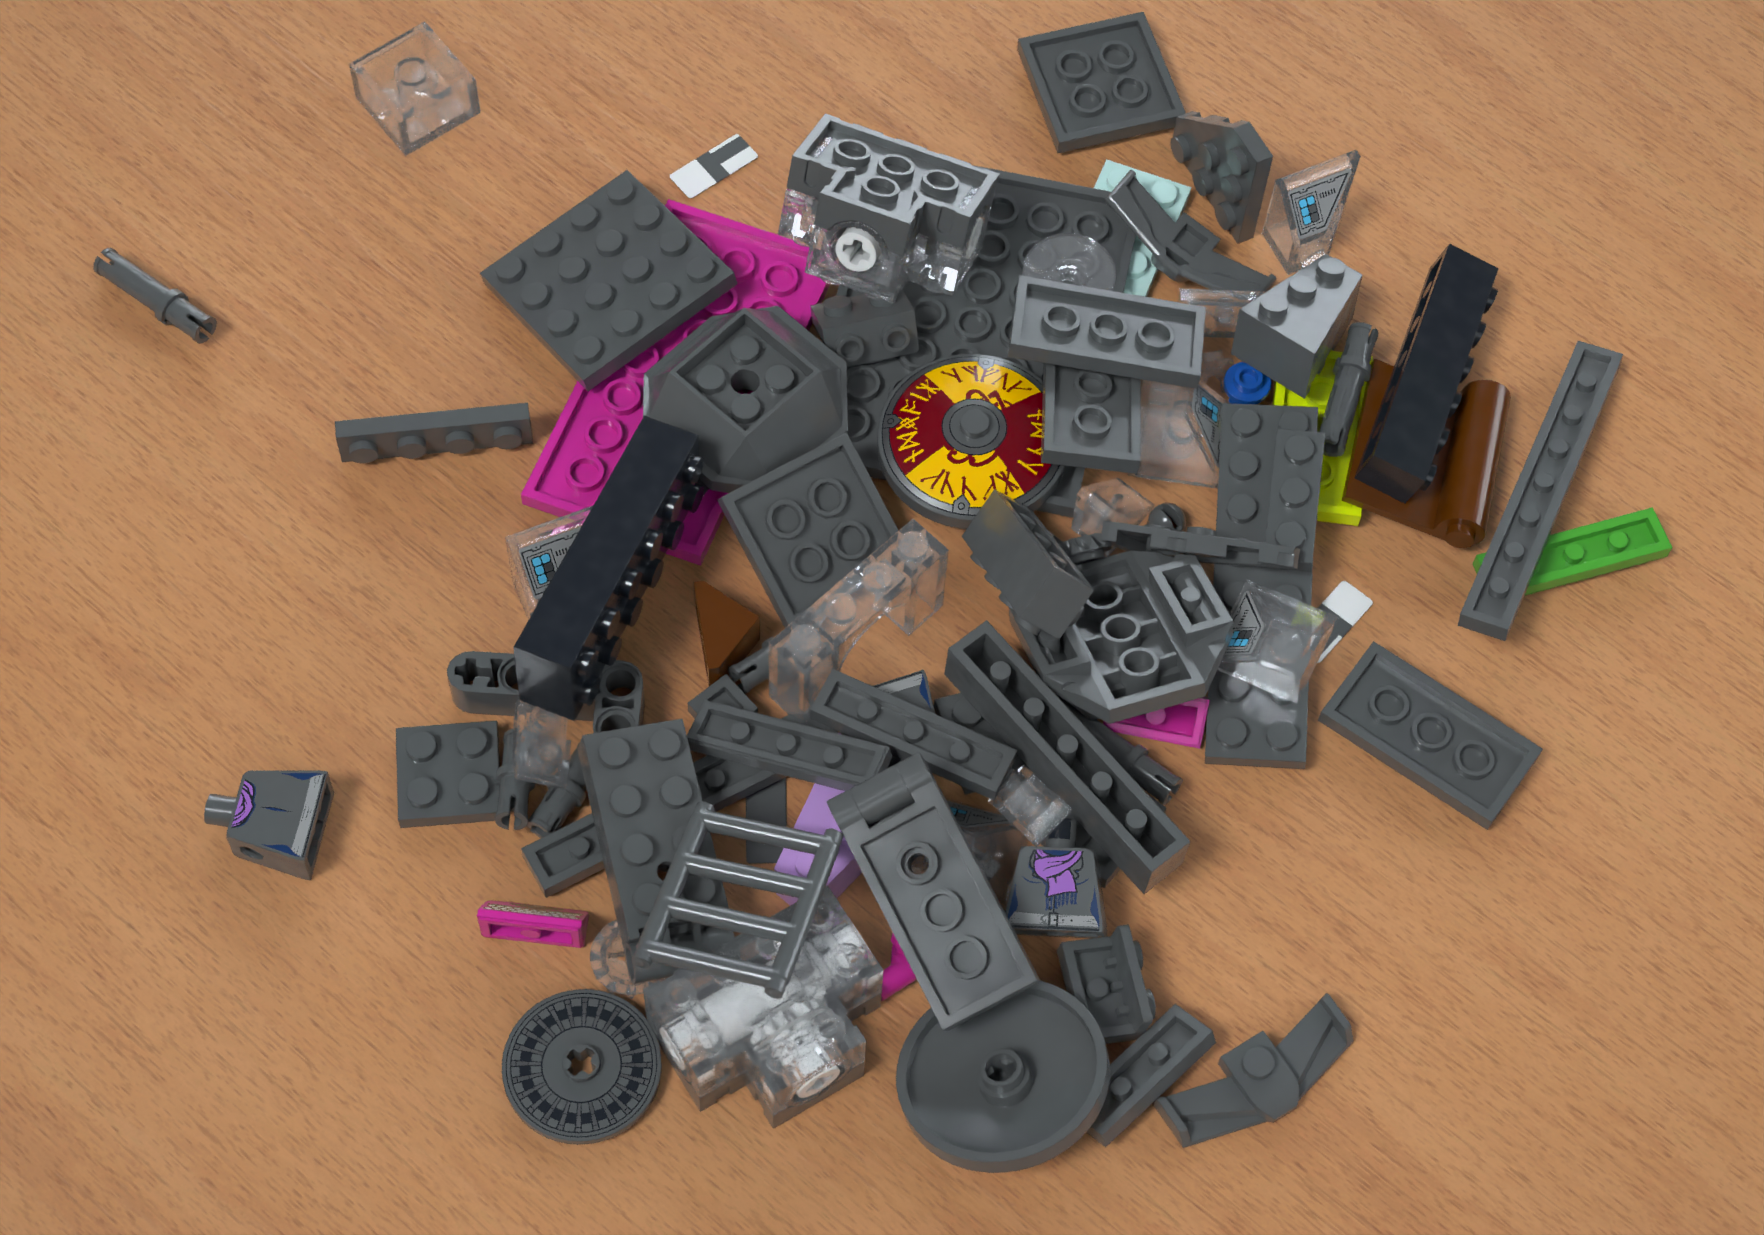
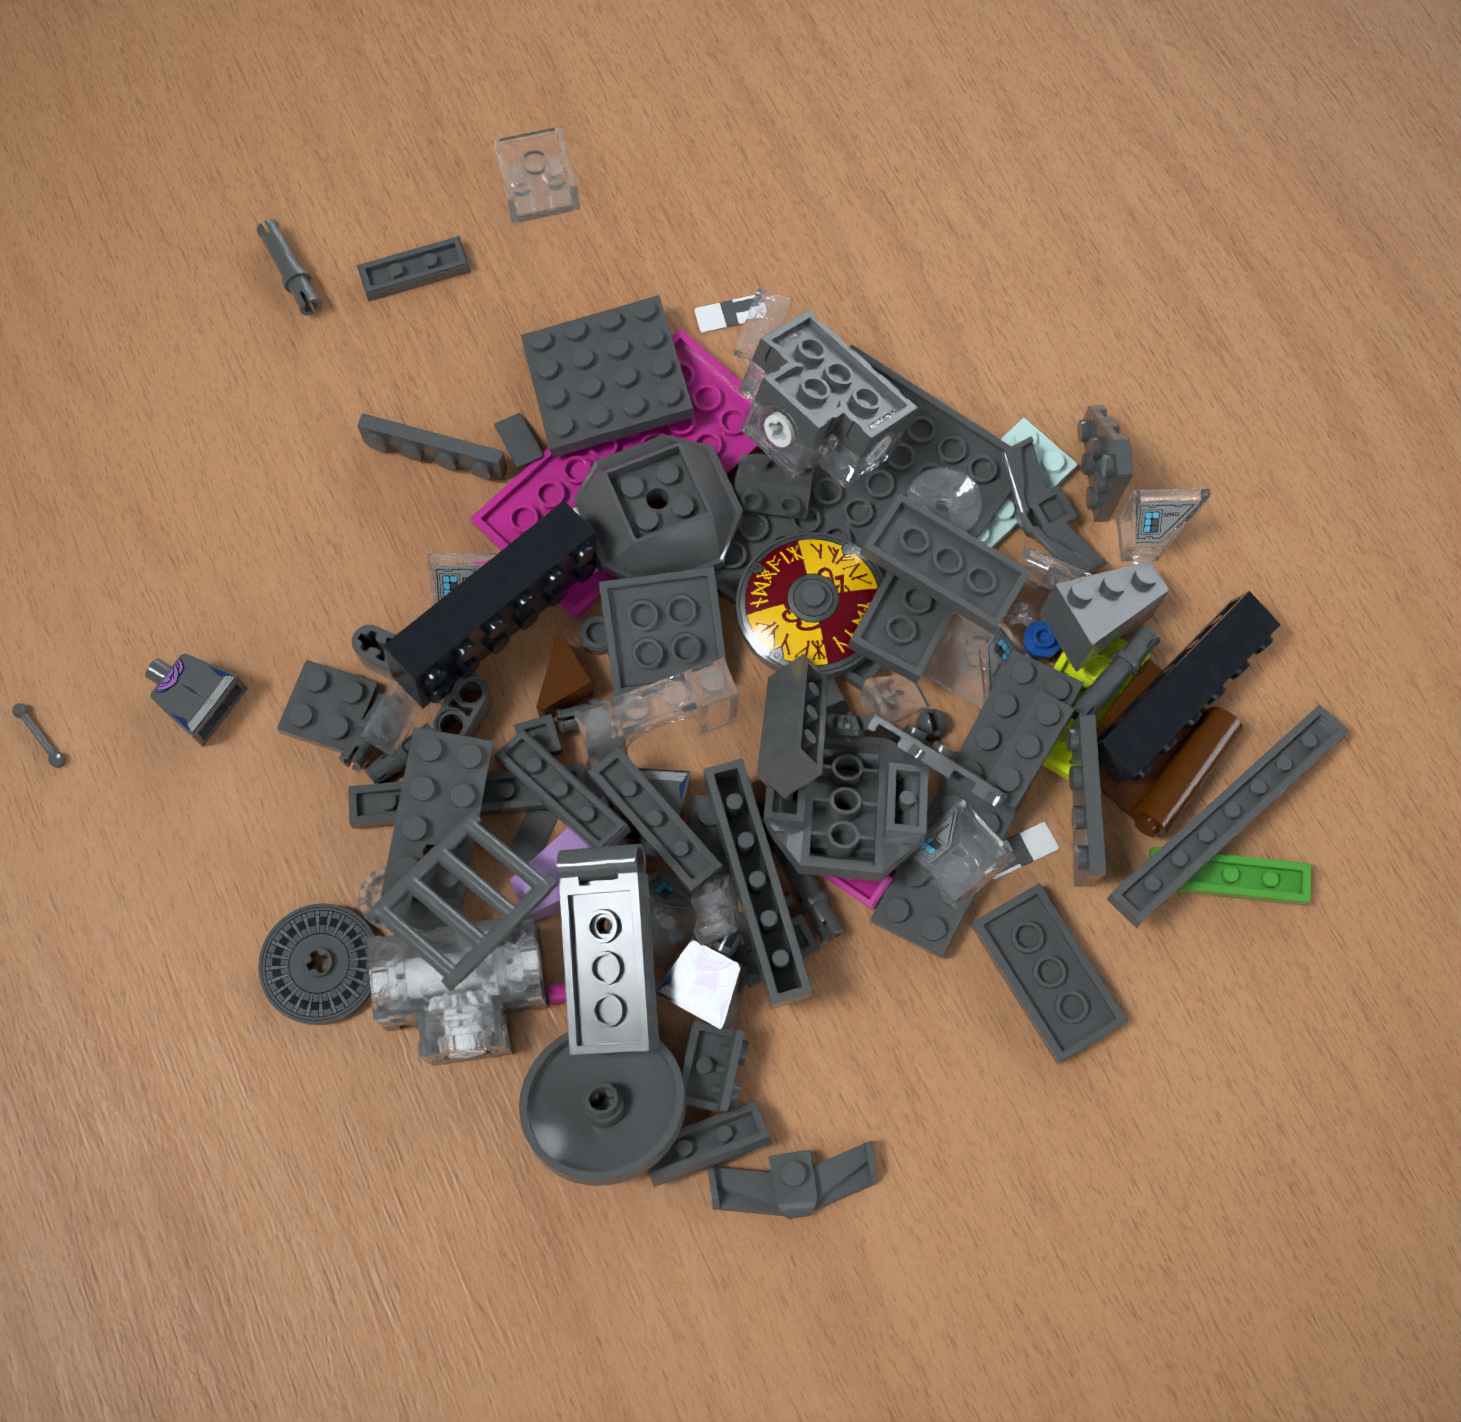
camera: 25 degrees right, 10 degrees up
dark pink slope [477,900,589,948] -> none
dark grey plate [1017,12,1186,153] -> none
none -> dark grey hinge [12,703,66,768]
none -> dark grey tile [357,236,471,302]
none -> dark grey sticker [494,413,543,467]
none -> dark grey tile [579,615,608,655]
none -> clear plate [734,288,792,363]
none -> dark grey wing [1066,715,1106,887]

